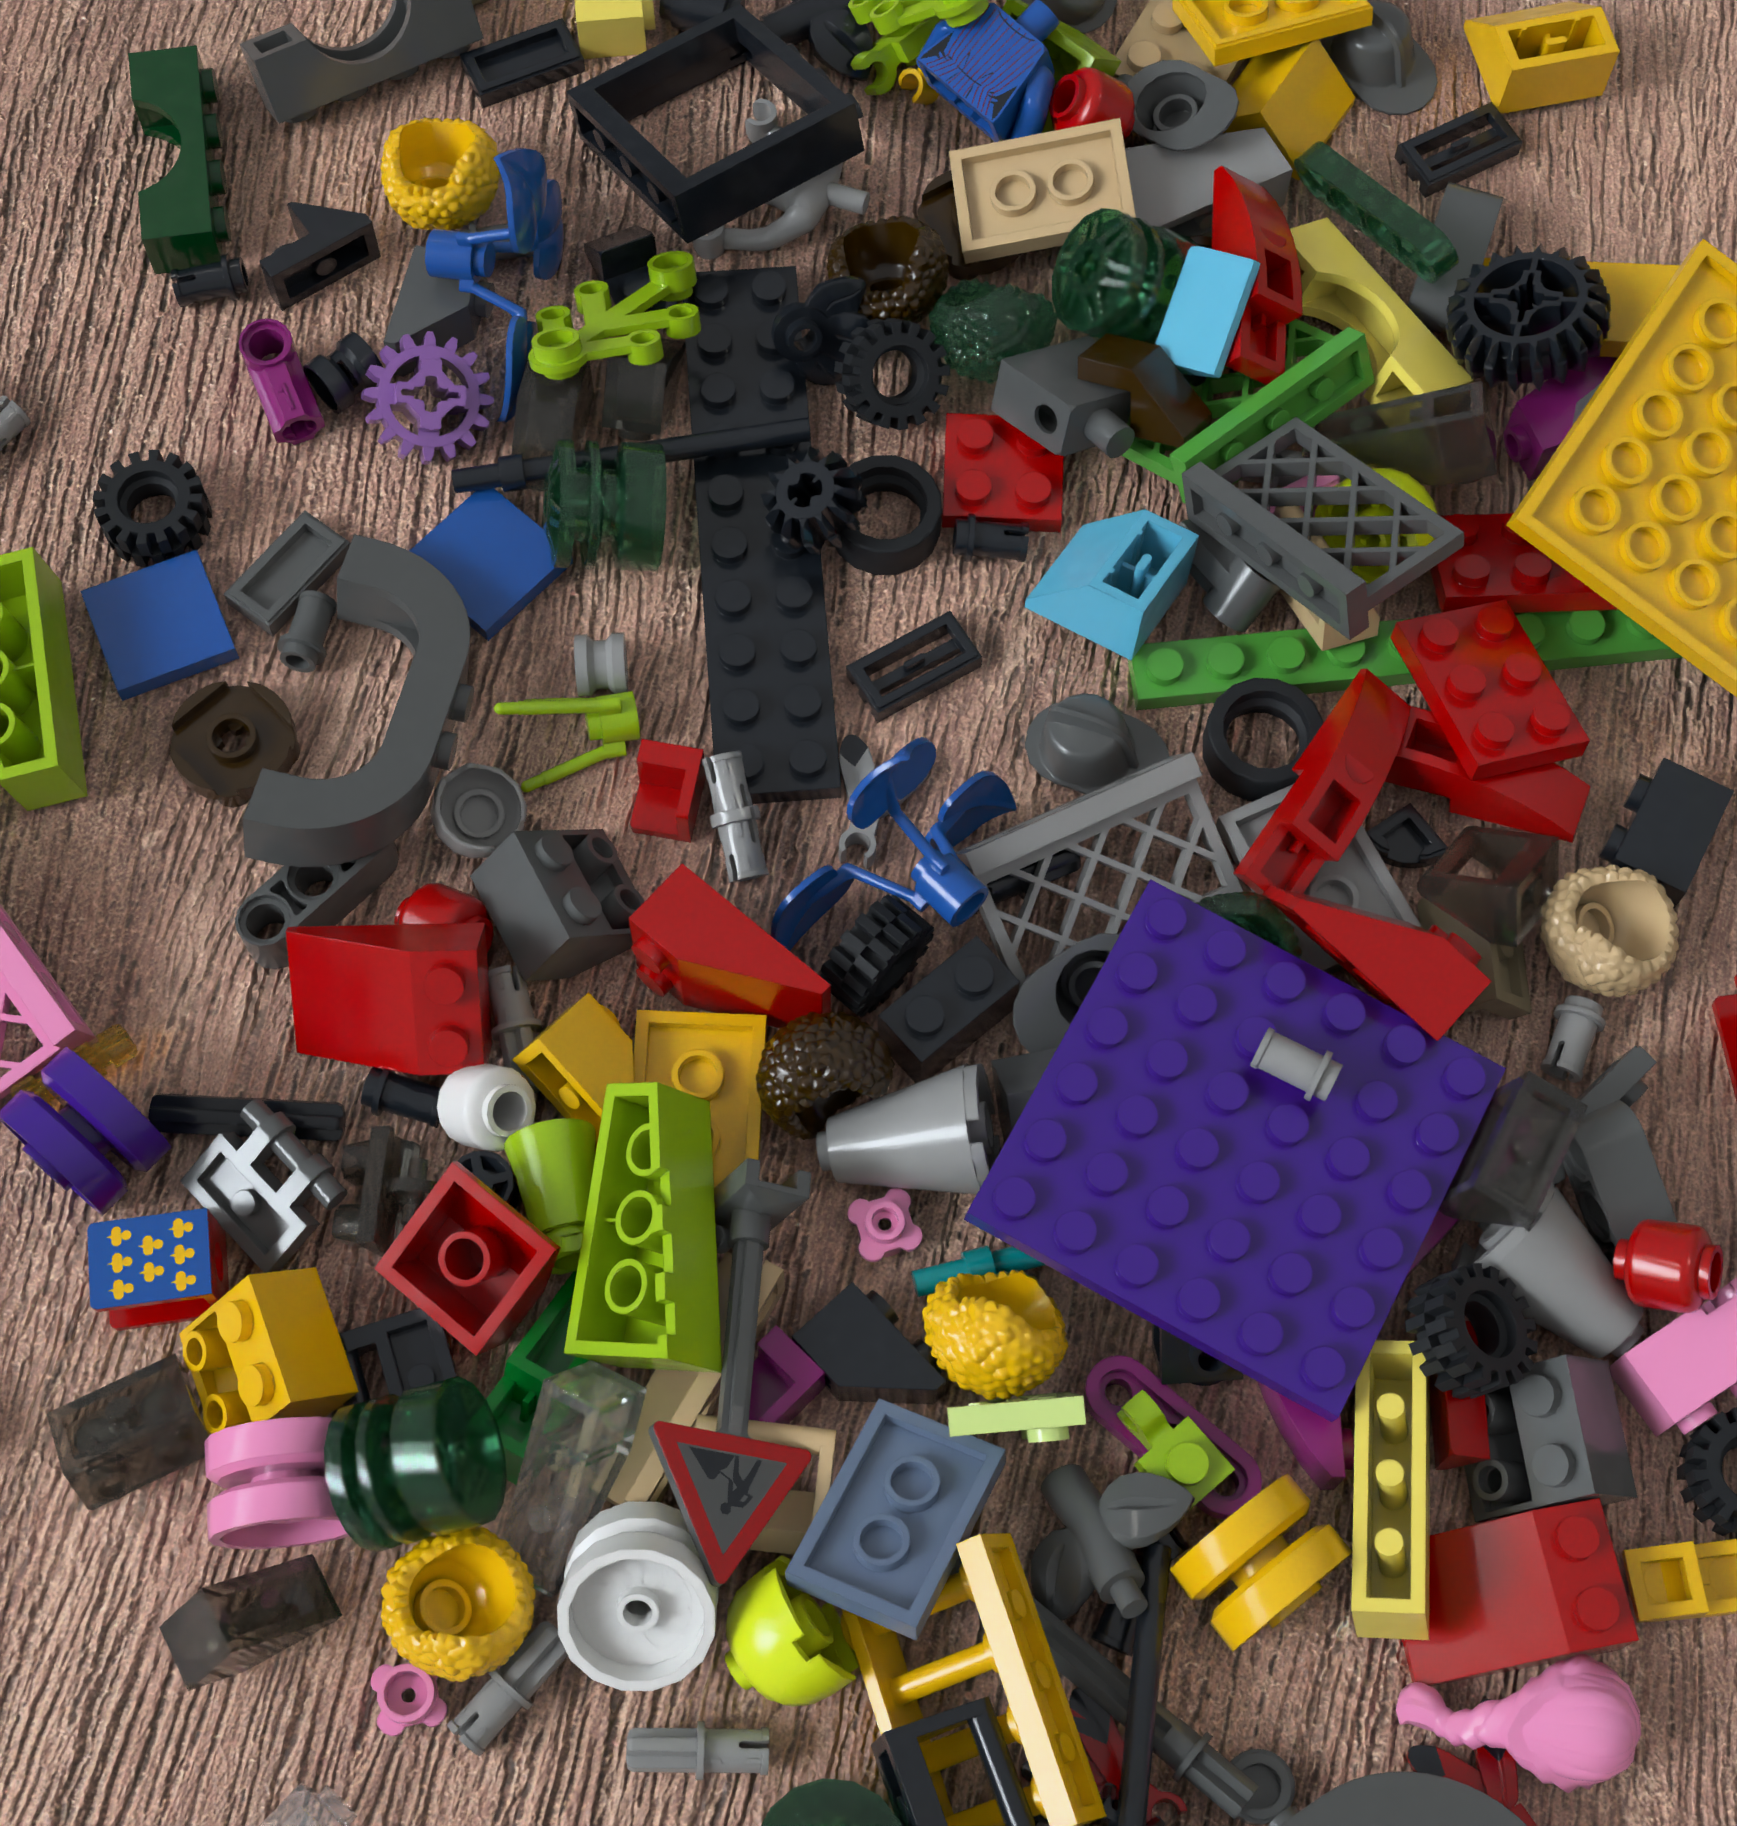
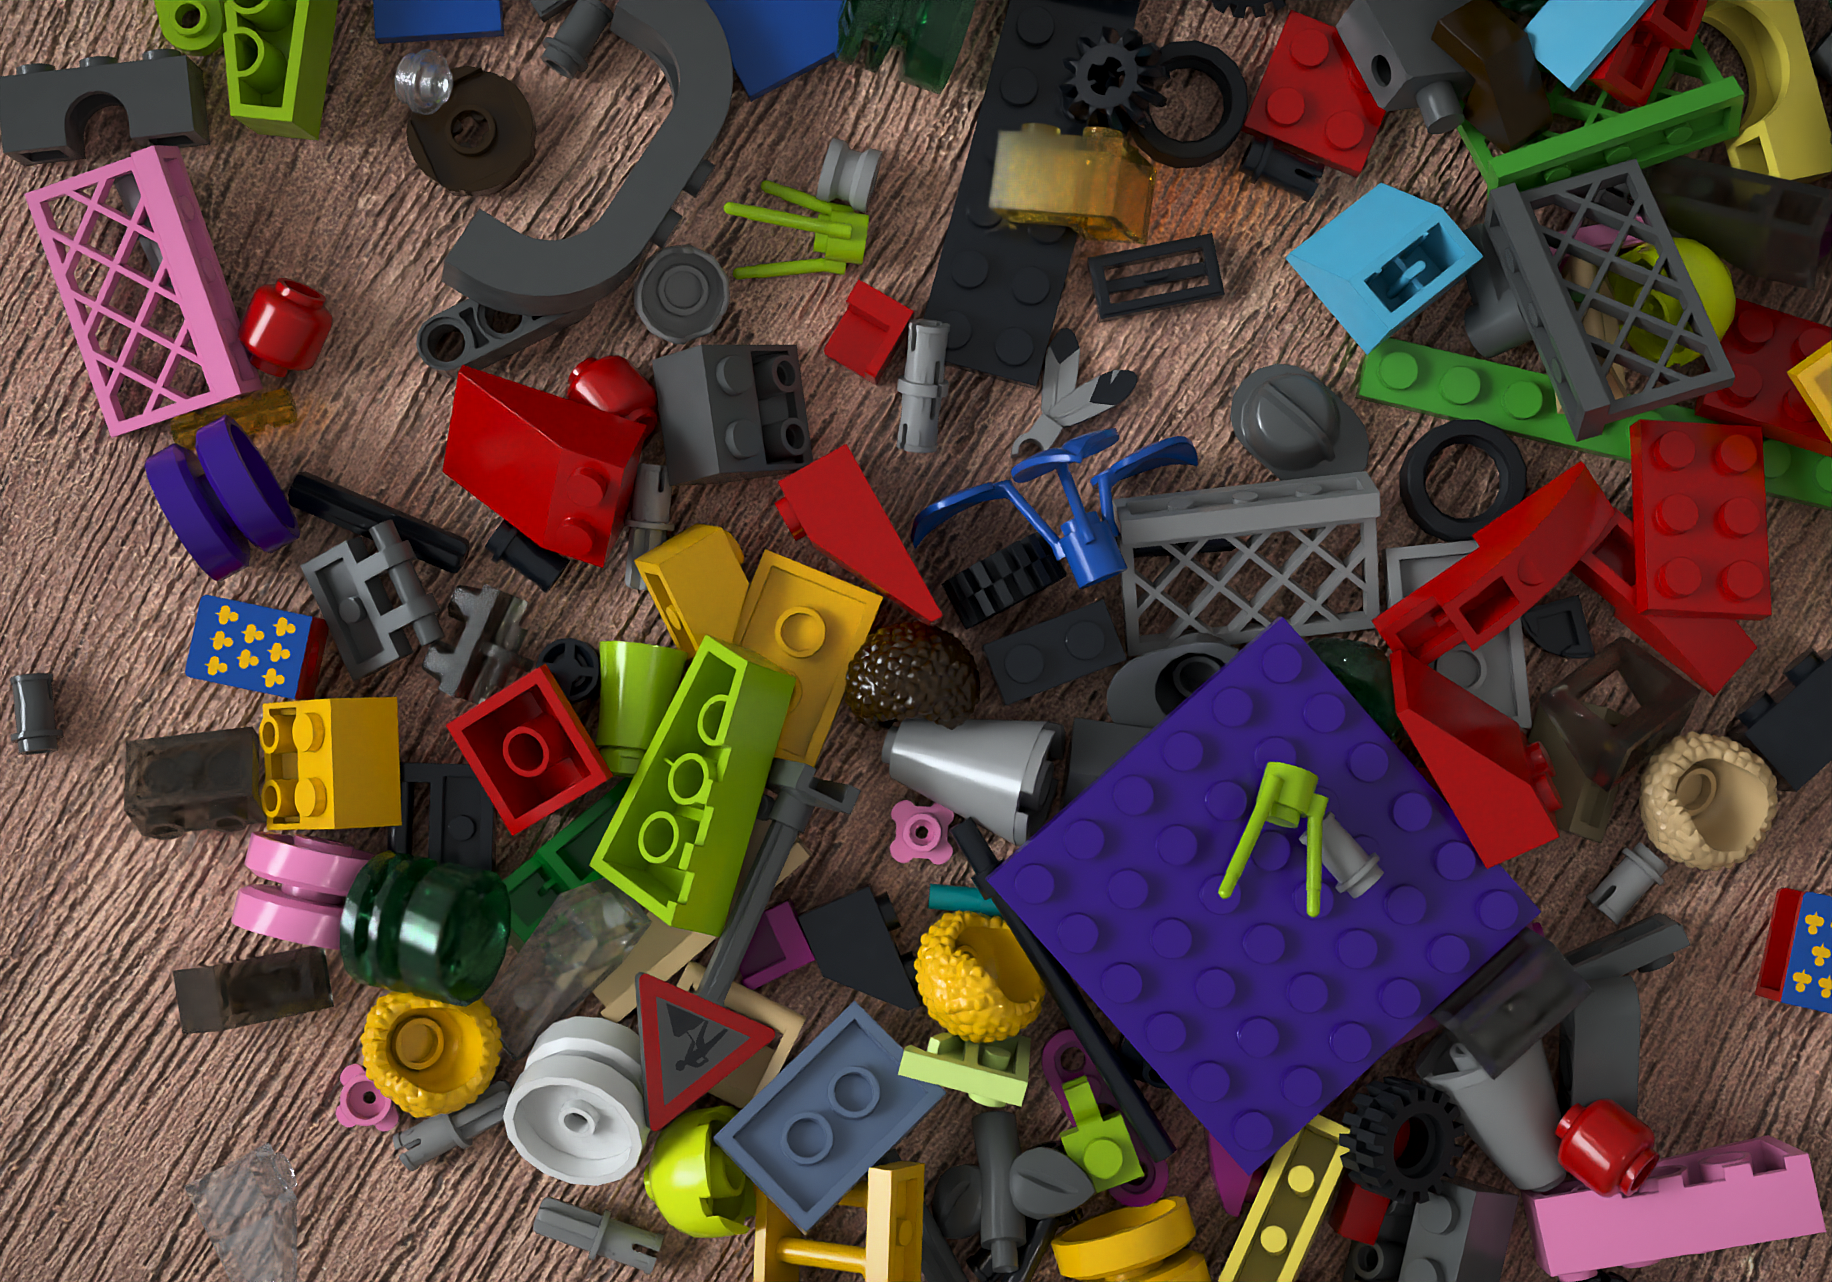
camera: 25 degrees right, 20 degrees up
white head [437,1063,536,1152] -> none
none -> red head [238,278,333,377]
none -> clear plate [395,49,453,115]
none -> black bar [949,817,1177,1163]
none -> clear yellow brick [989,123,1157,244]
none -> lime plant [1218,762,1329,917]

